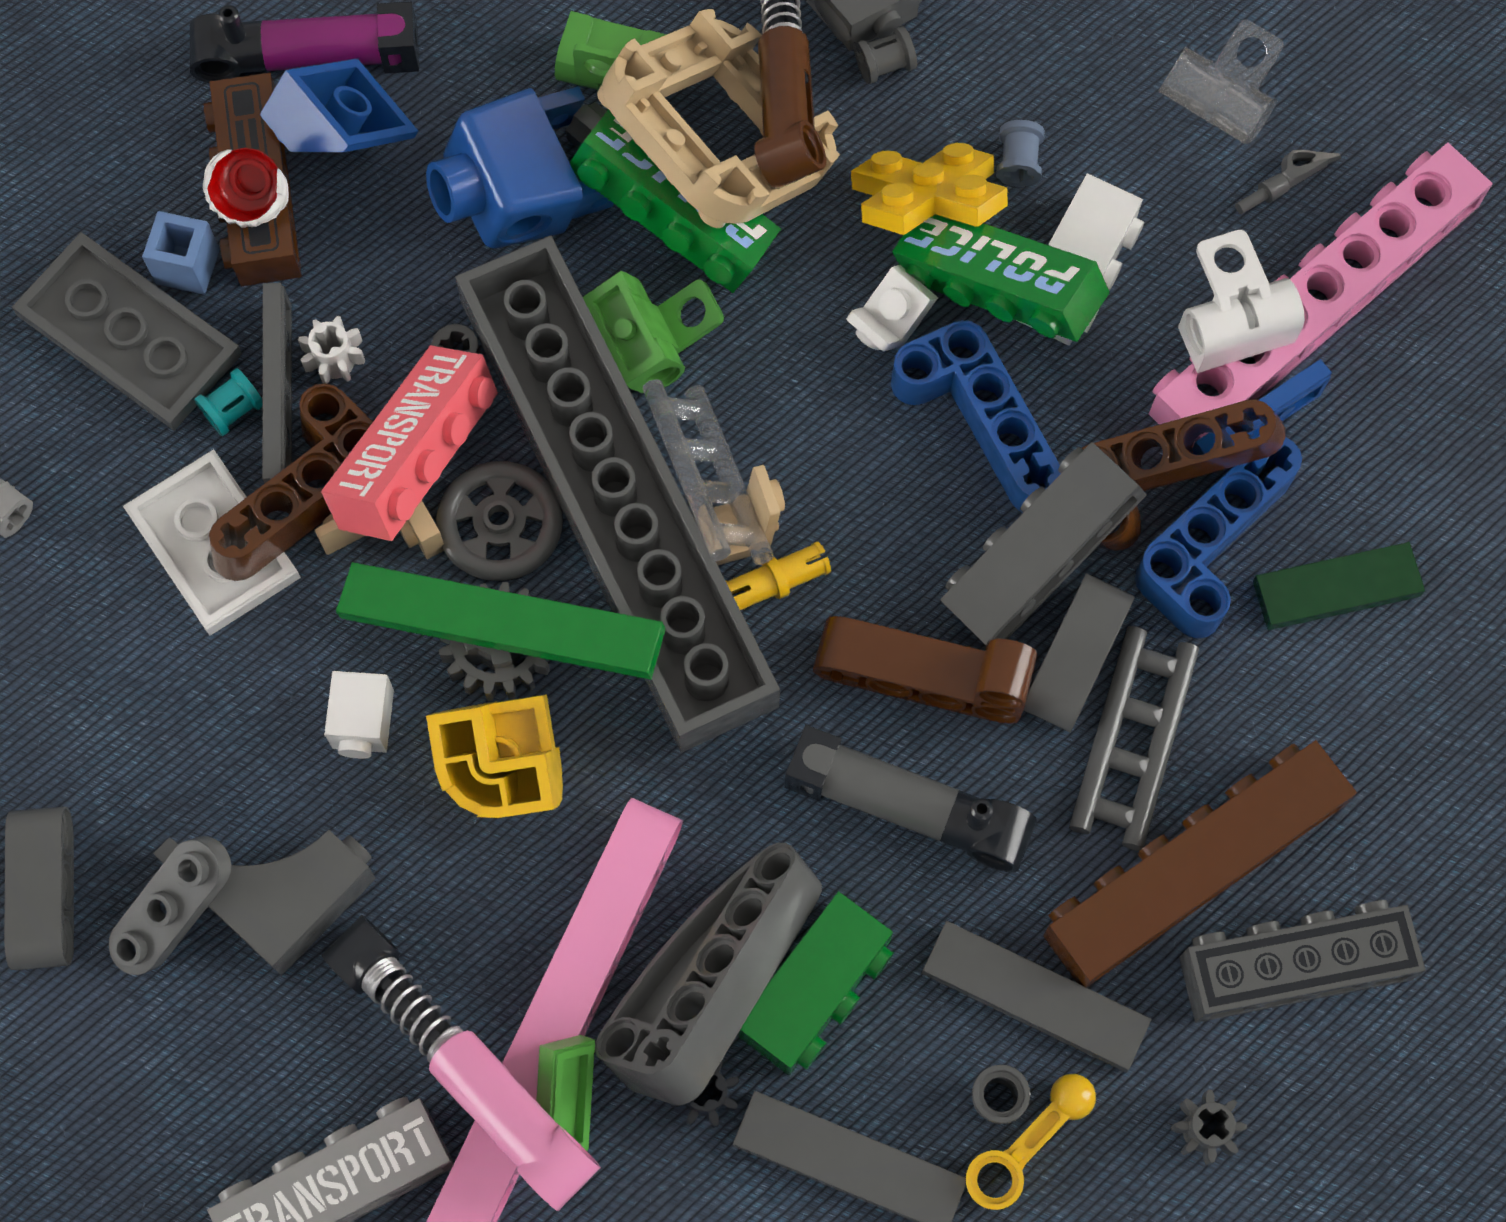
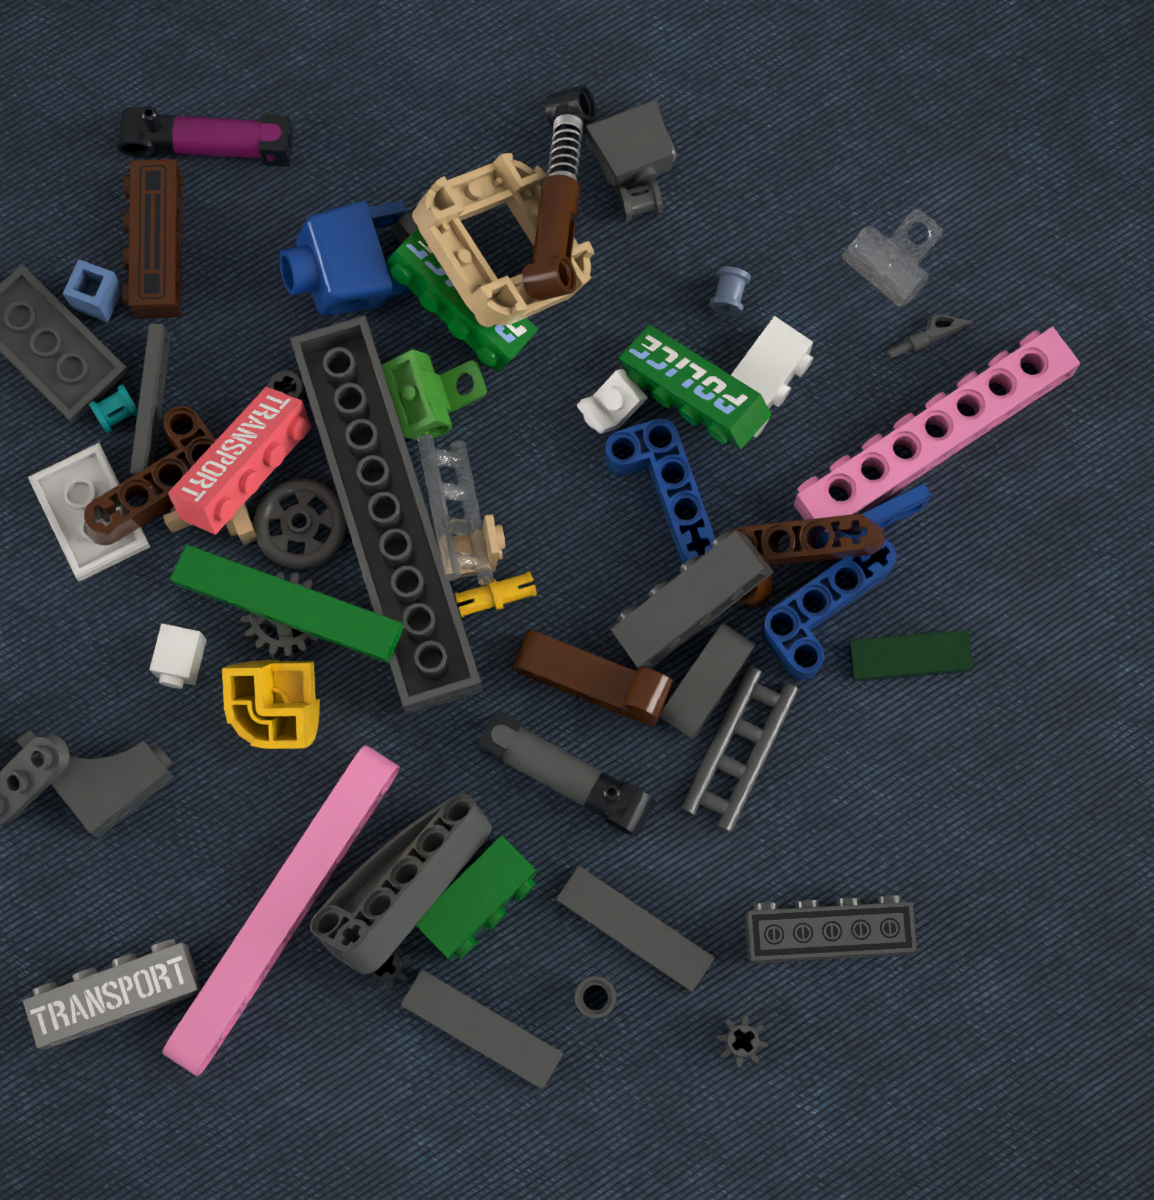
camera: 10 degrees right, 5 degrees up
red hair [203,148,289,228] -> none
blue slope [260,58,419,152] -> none
white gear [298,316,365,384] -> none
bright pink piece [321,915,601,1211] -> none
bright green tile [536,1035,595,1151] -> none
bright green piece [555,11,667,90] -> none
yellow plate [851,143,1008,235] -> none
yellow piece [966,1074,1096,1210] -> none
reddish brown brick [1043,740,1357,988] -> none
white piece [1178,230,1305,373] -> none

